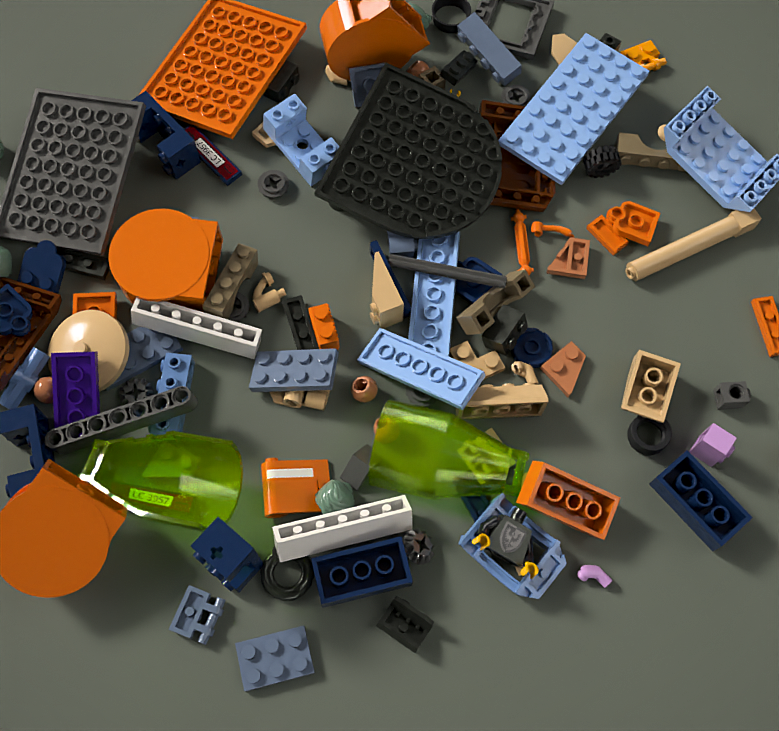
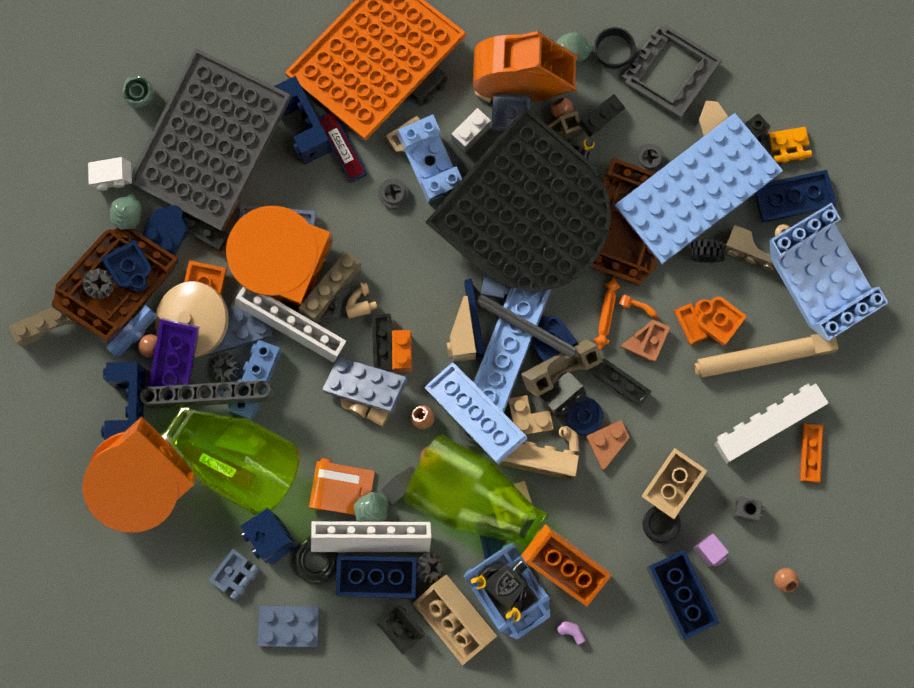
camera: 20 degrees right, 10 degrees up
sand blue brick [457,12,521,86] -> none
none -> tan slope [413,574,497,665]
none -> white brick [451,108,491,153]
none -> pearl dark grey plate [593,358,652,407]
none -> white brick [714,383,828,464]
none -> dark blue plate [755,170,837,223]

